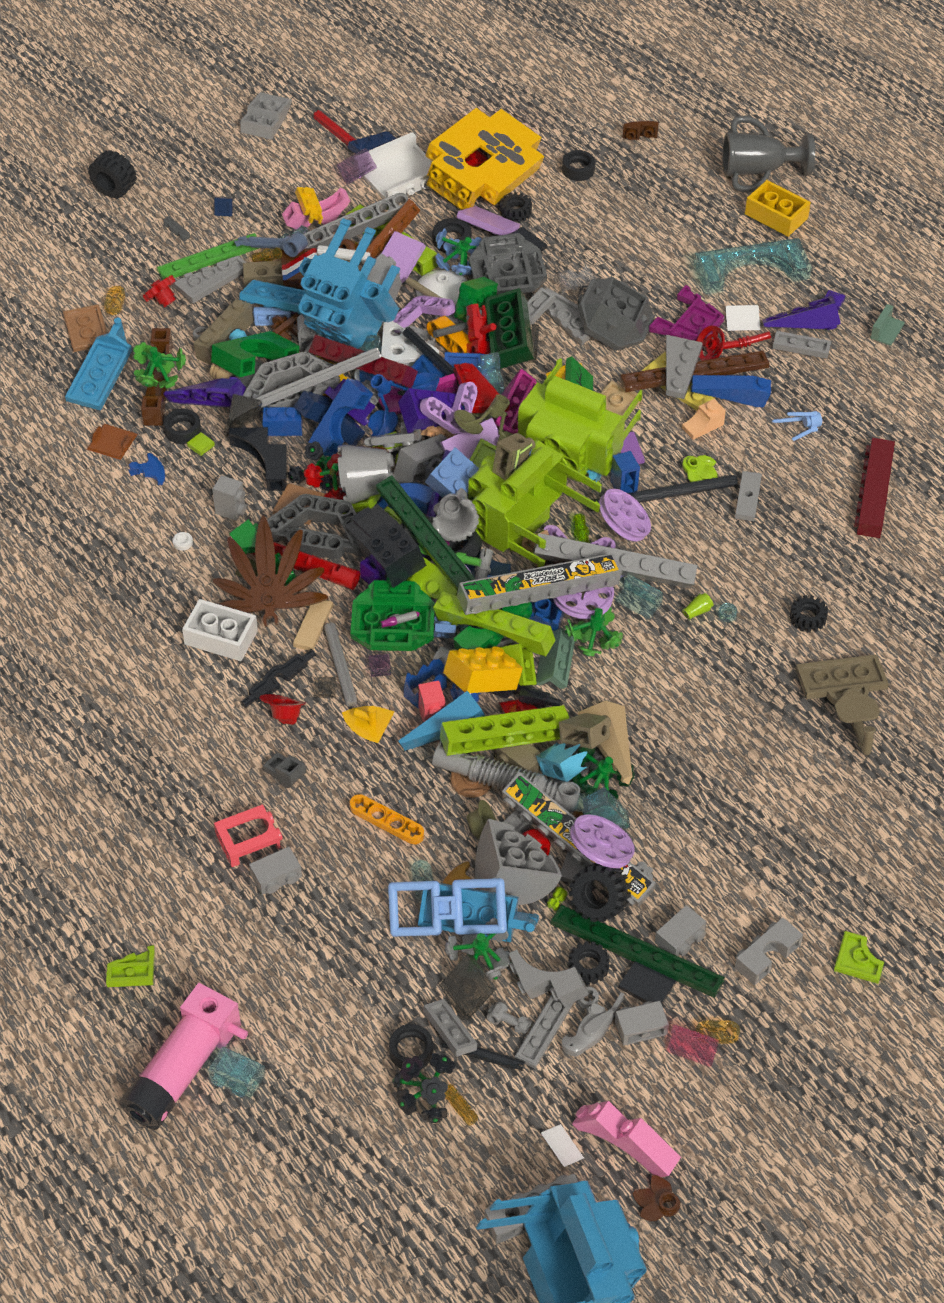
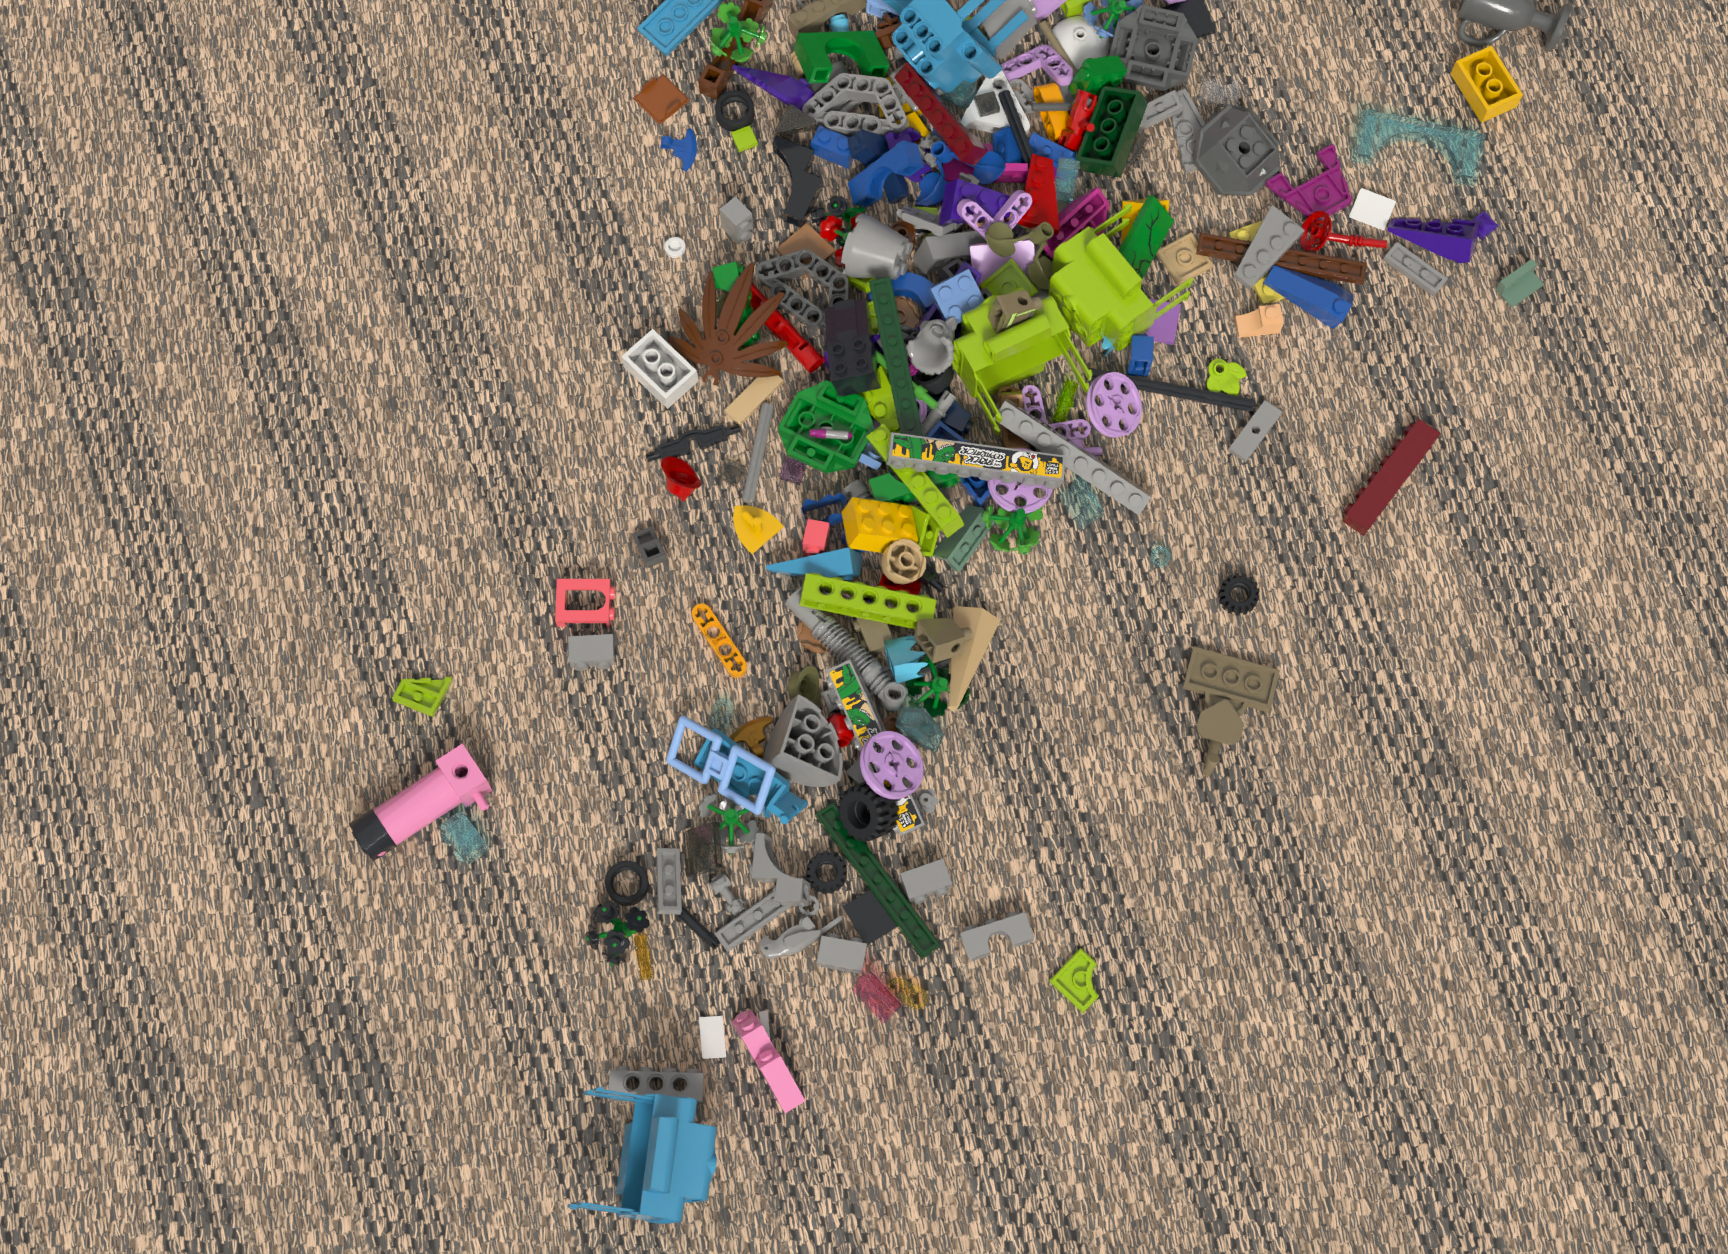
camera: 25 degrees right, 20 degrees up
light grey axle [255,347,381,408] -> none
lime piece [547,887,568,911] -> none
reddish brown plate [633,1175,680,1221] -> none
lime cone [682,593,714,620] -> none
light blue plant [772,411,822,441] -> none
none -> tan cylinder [881,539,926,585]
none -> clear smoke tile [974,91,1000,117]

